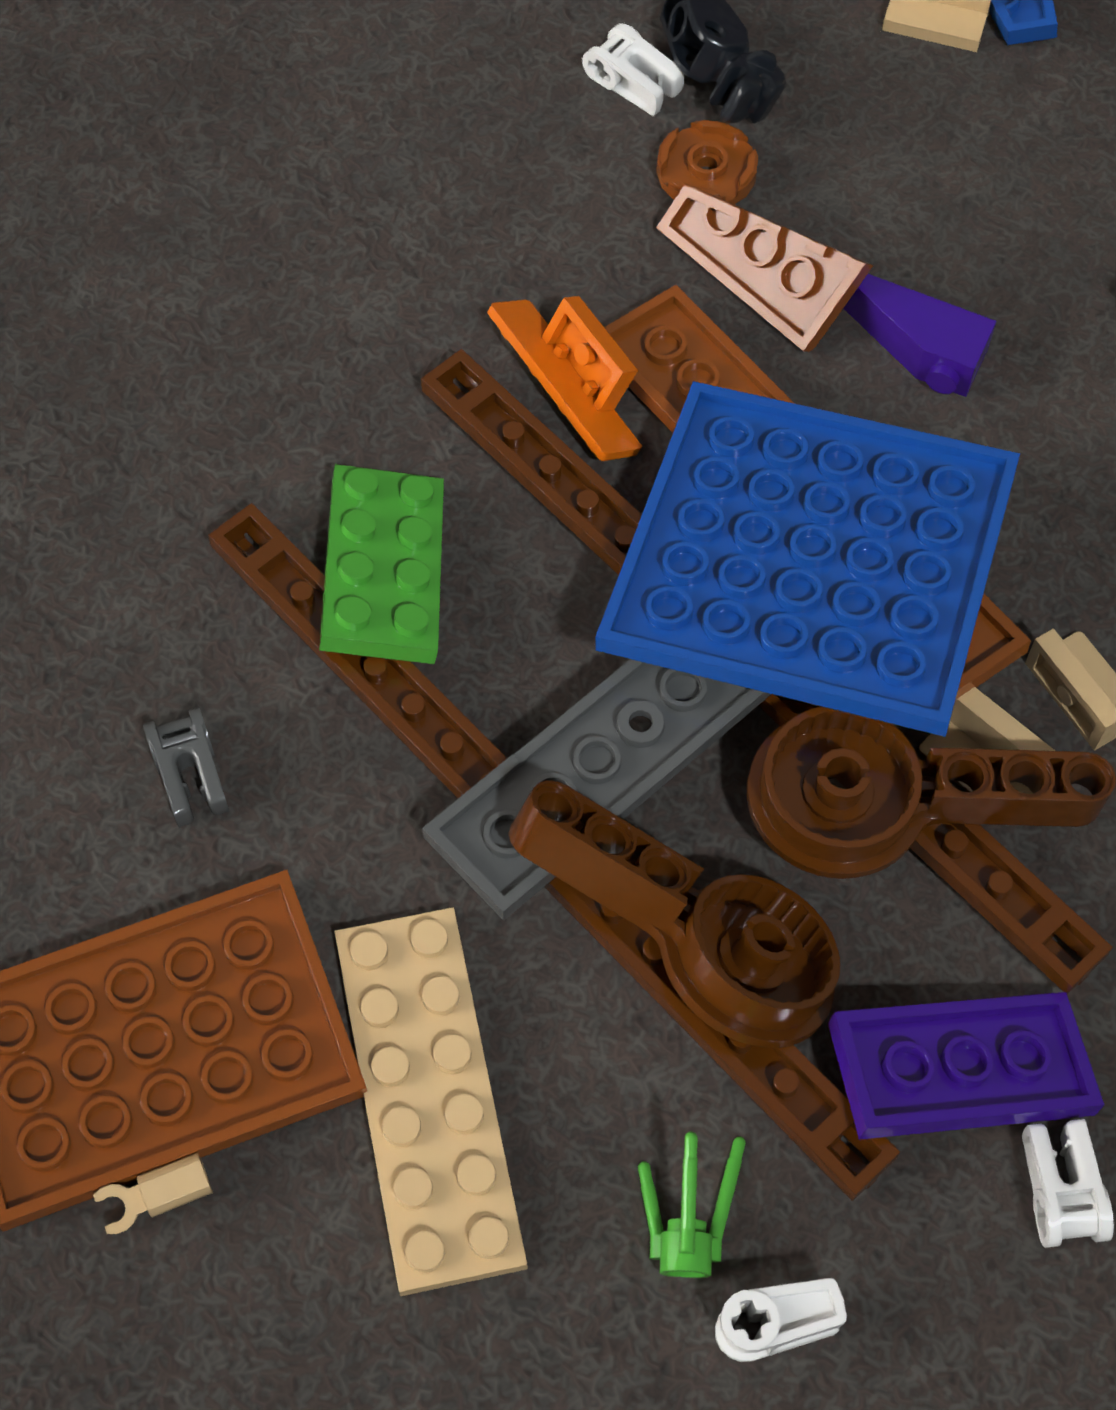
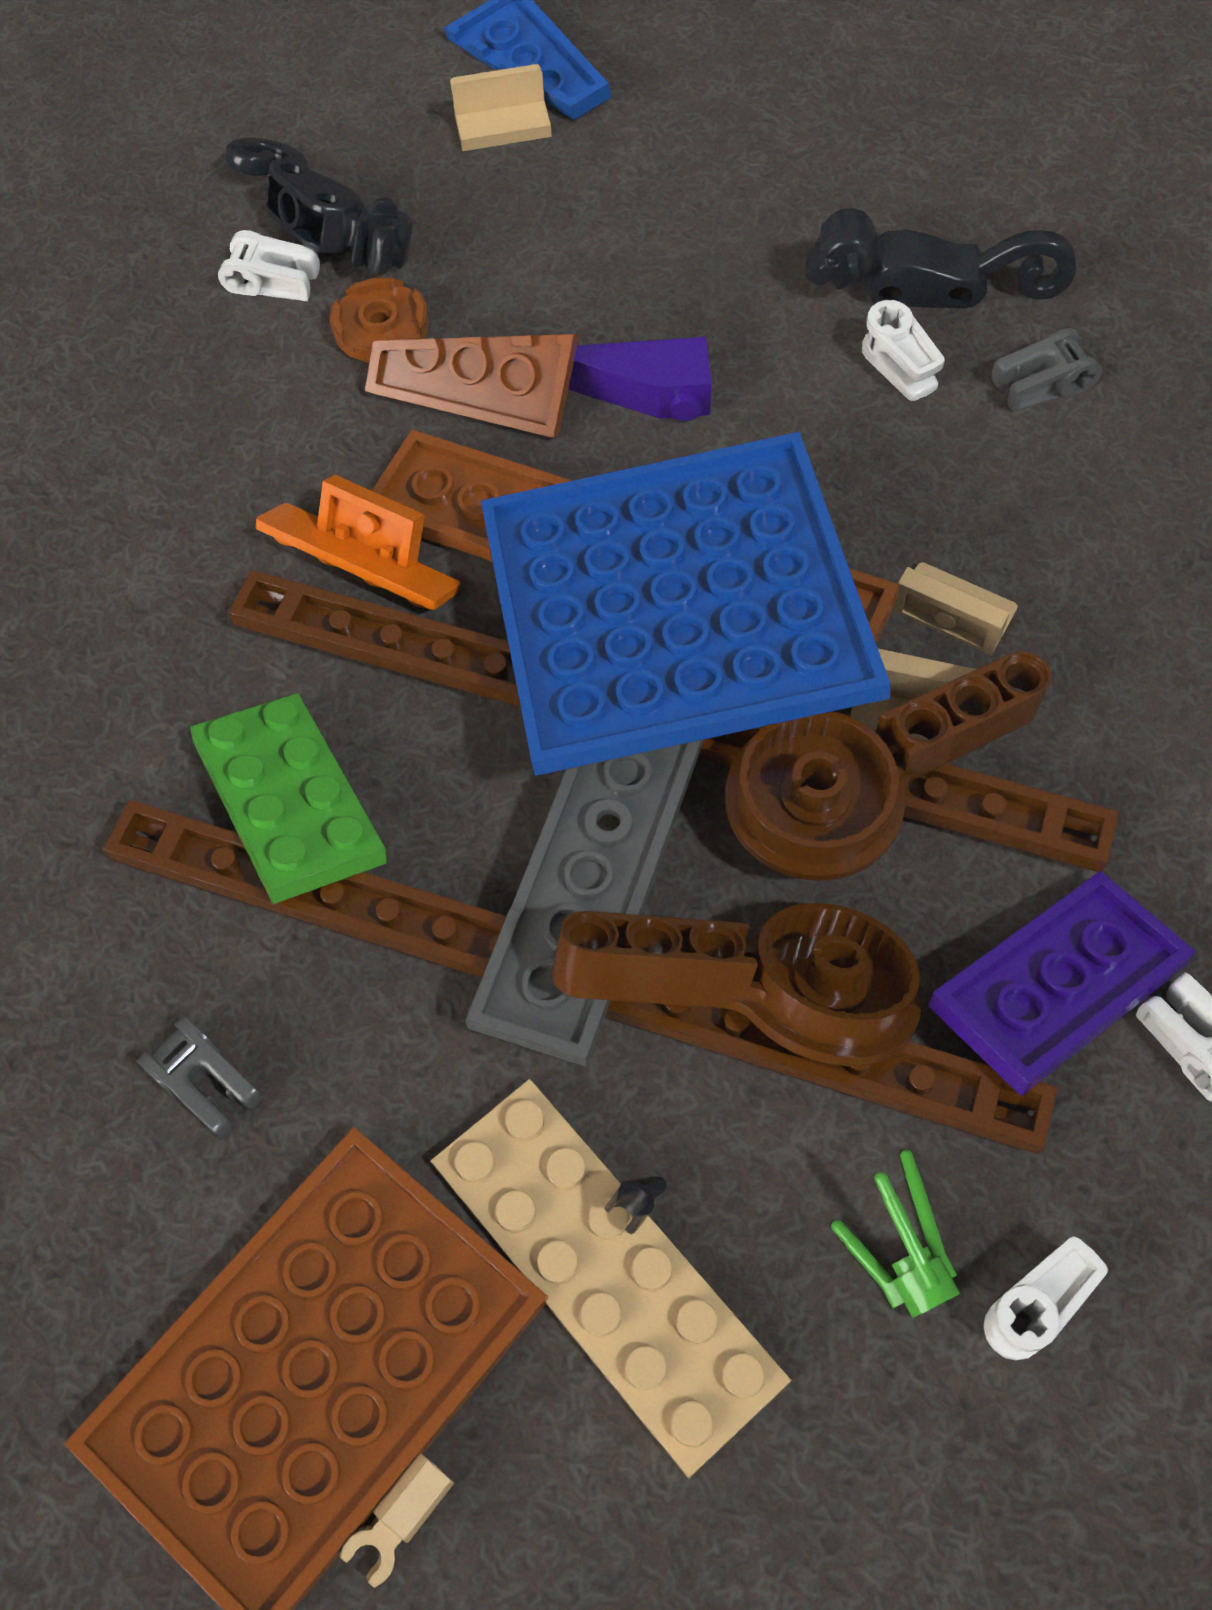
camera: 25 degrees left, 0 degrees up
none -> black hand [605,1177,667,1234]

